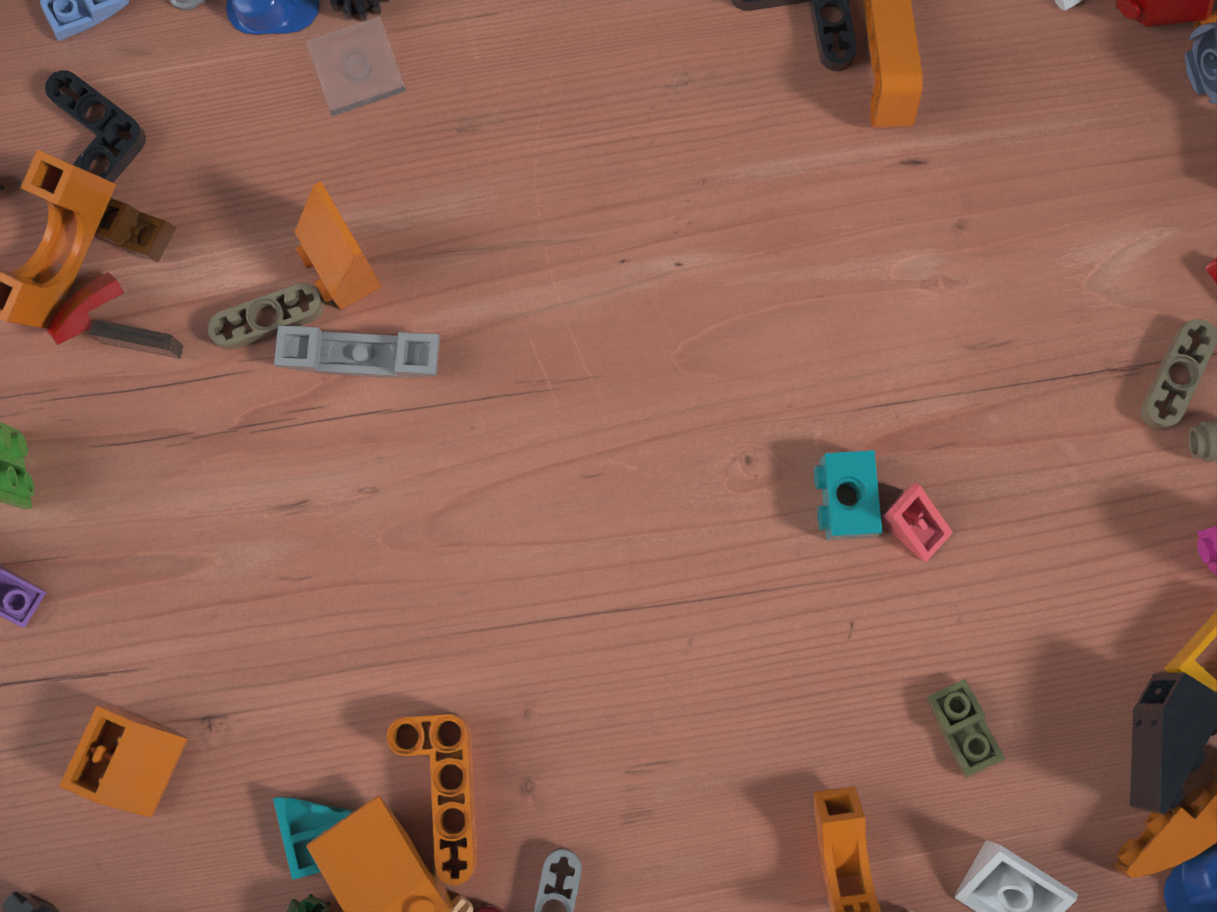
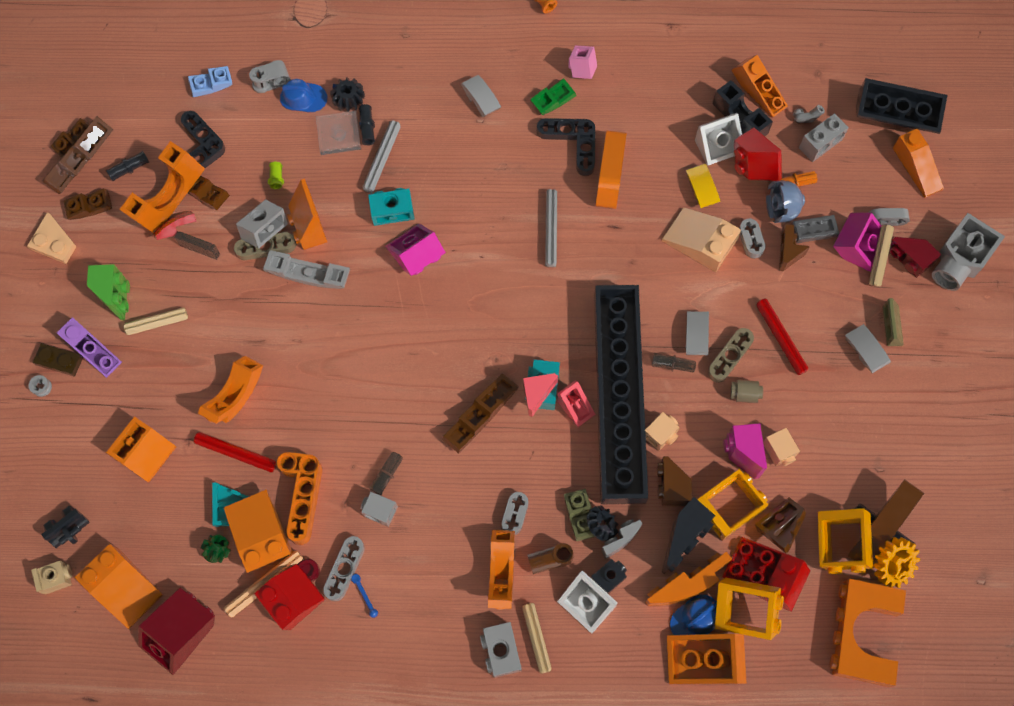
camera: 10 degrees right, 10 degrees down
none -> tan axle [124,307,188,335]
none -> red axle [193,432,277,472]
none -> orange arch [198,356,263,424]
none -> light grey brick [236,199,288,248]
none -> lime pin [268,161,284,189]
none -> black pin [359,104,375,146]
none -> light grey brick [360,492,398,527]
none -> light grey axle [363,120,400,193]
none -> teal brick [368,188,415,226]
none -> clear smoke axle [369,452,403,495]
none -> dark pink slope [386,223,446,276]
none -> reddish brown slope [442,373,519,454]
none -> light grey beam [502,492,528,535]
none -> coral slope [523,373,558,417]
none -> reddish brown piece [527,543,574,575]
none -> light grey axle [545,189,557,267]
none -> black gear [587,505,619,541]
none -> black brick [591,559,627,594]
none -> black brick [594,285,648,504]
none -> light grey slope [601,519,642,559]
none -> light nougat brick [645,412,679,451]
none -> clear smoke axle [652,353,696,373]
none -> reddish brown slope [657,456,692,506]
none -> light nougat slope [662,208,741,272]
none -> yellow slope [686,164,720,208]
none -> light grey slope [686,311,709,355]
none -> light grey beam [739,218,765,258]

